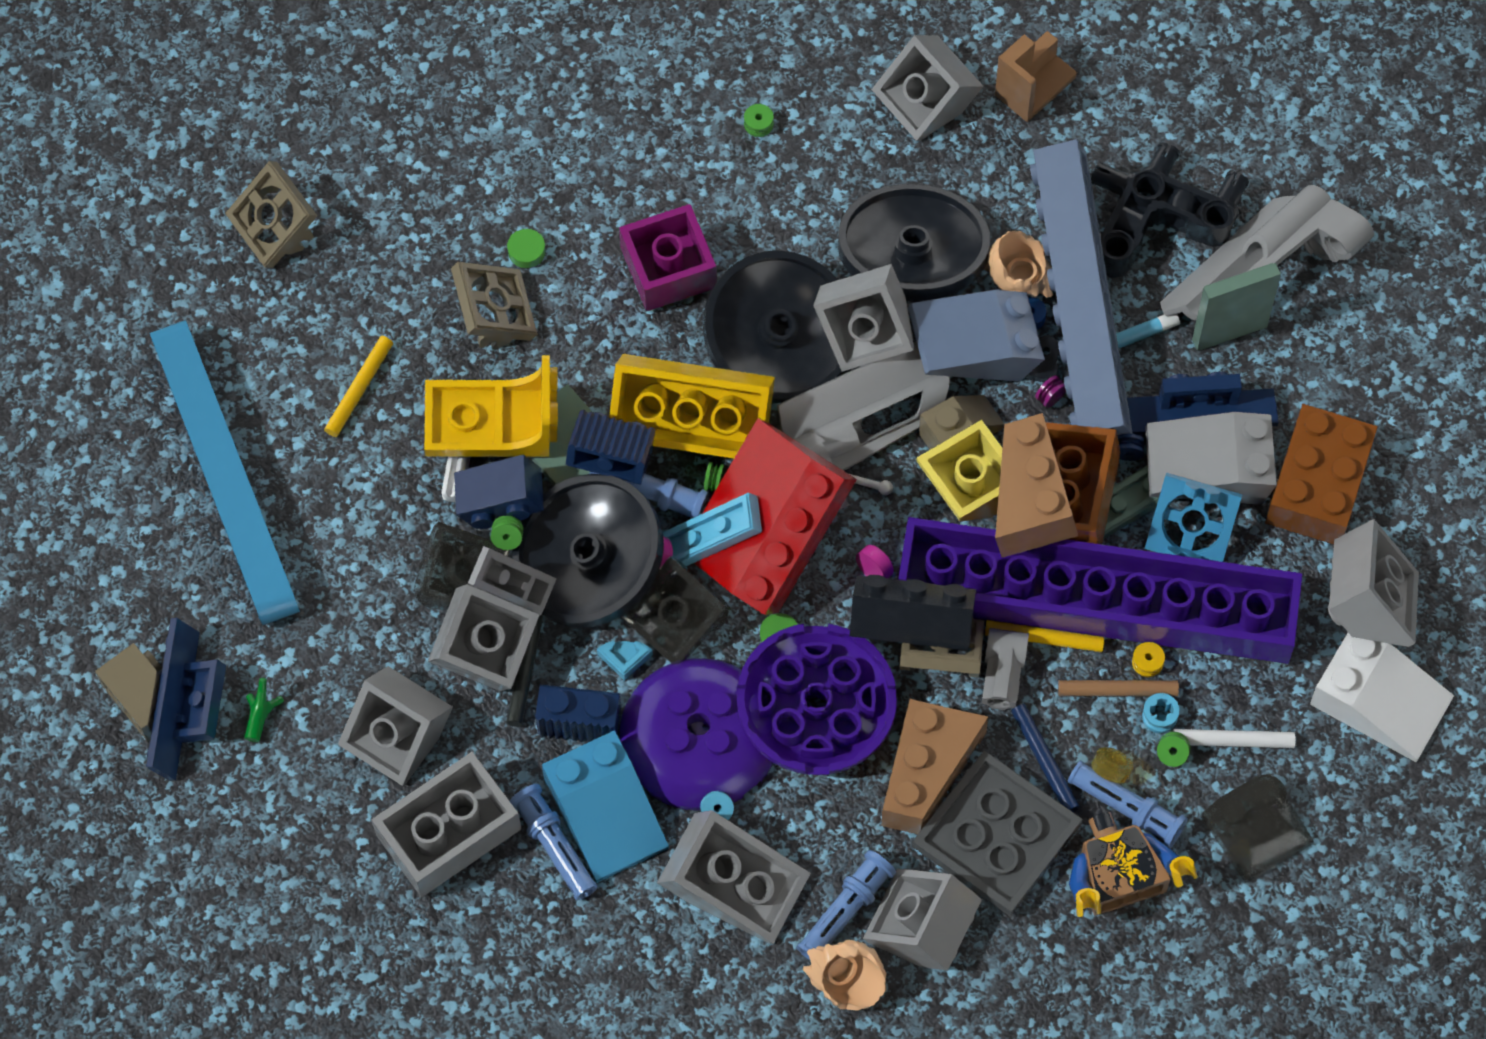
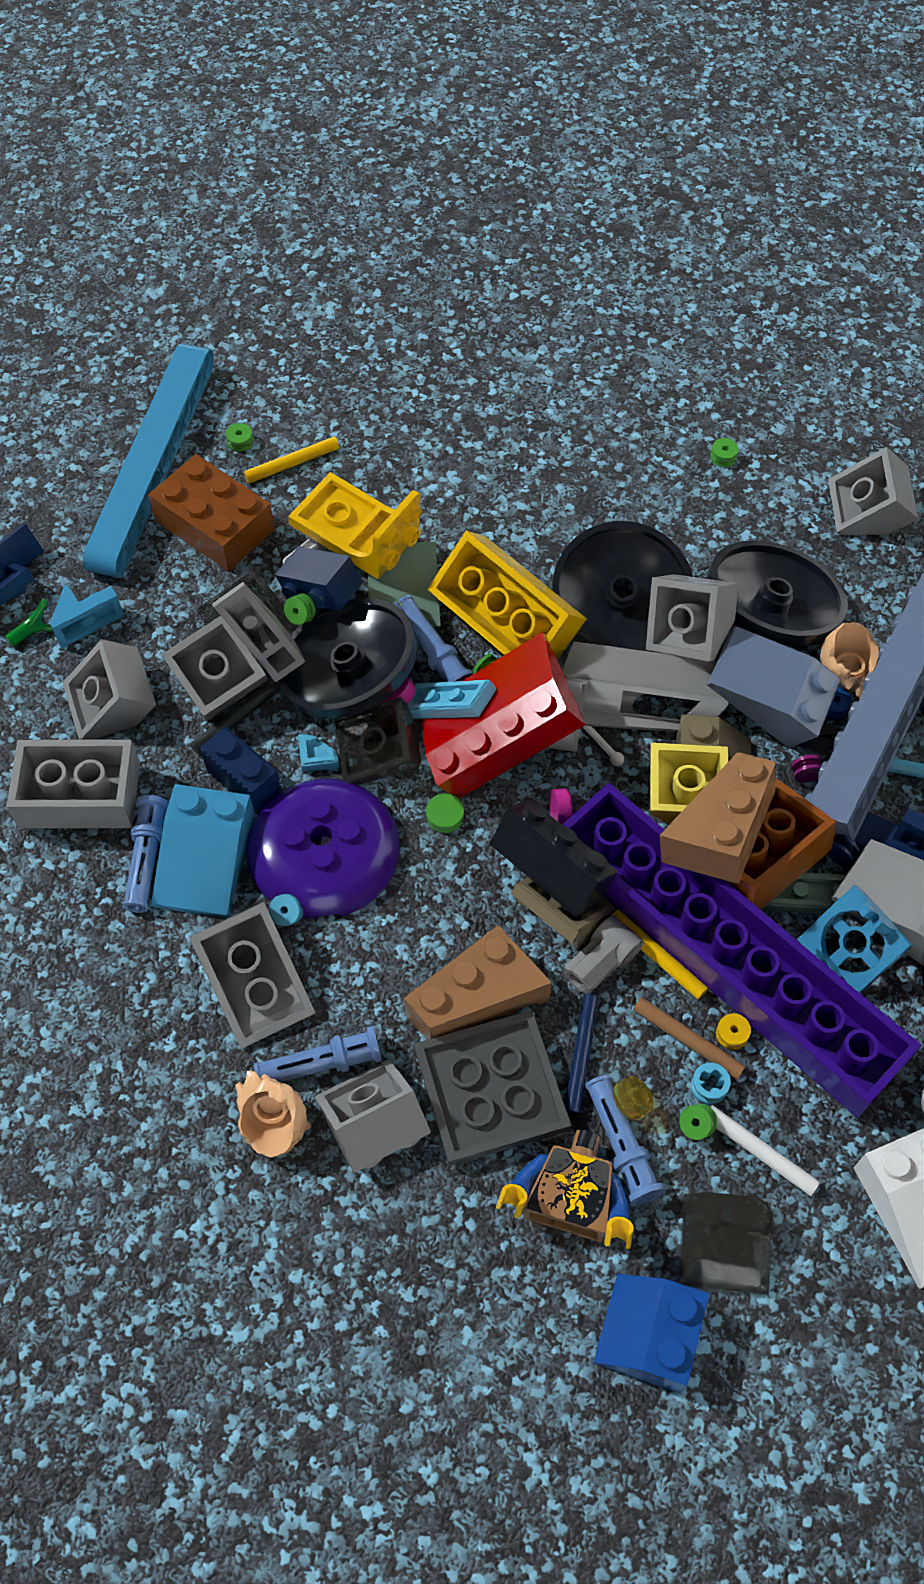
camera: 35 degrees right, 5 degrees down
dark tan piece [225,161,317,268] -> none
dark tan piece [451,262,538,350] -> none
bright green tile [507,229,546,268] -> none
dark blue brick [565,410,656,485] -> none
magenta brick [619,204,717,312] -> none
dark purple brick [736,624,897,775] -> none
none -> dark azure slope [50,584,124,649]
none -> dark orange brick [148,454,275,572]
none -> bright green piece [226,423,253,452]
none -> blue slope [593,1274,710,1394]

